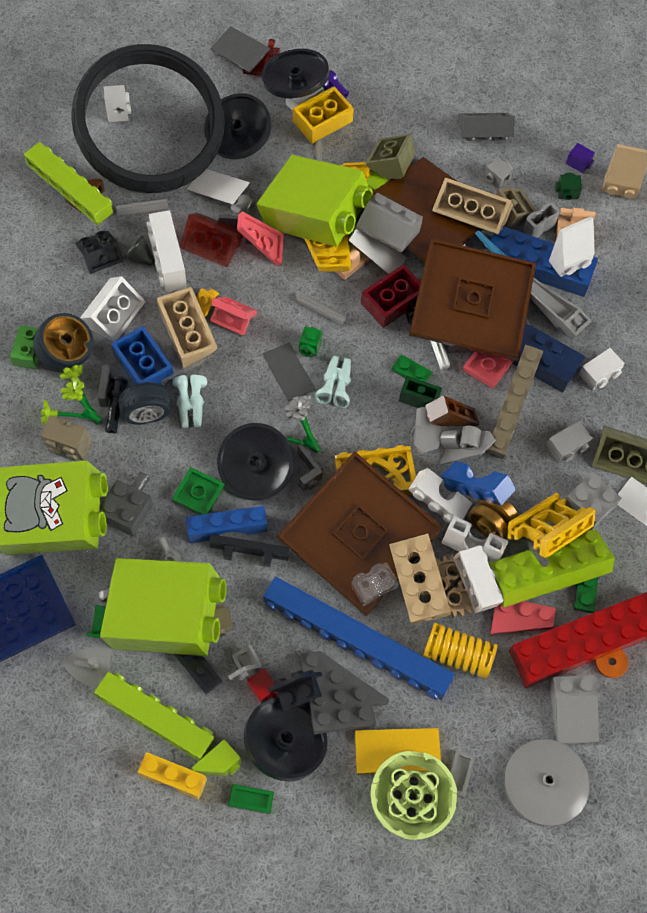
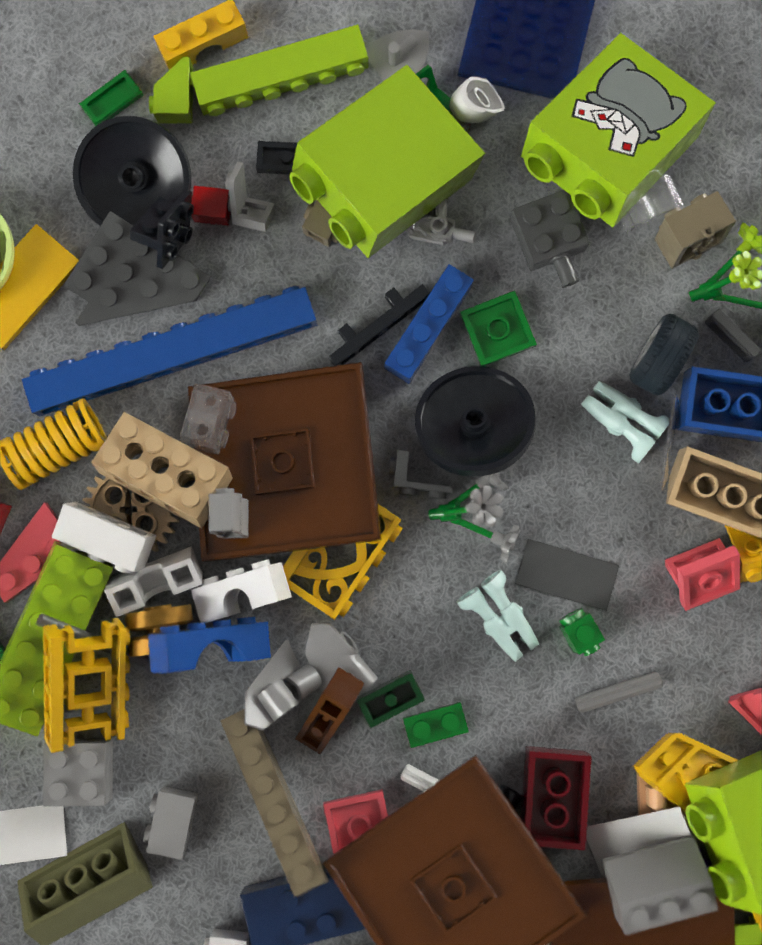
camera: 140 degrees right, 20 degrees up
black pin [105,376,128,434] -> none
none -> light grey brick [209,488,249,539]
none -> white piece [449,76,505,123]

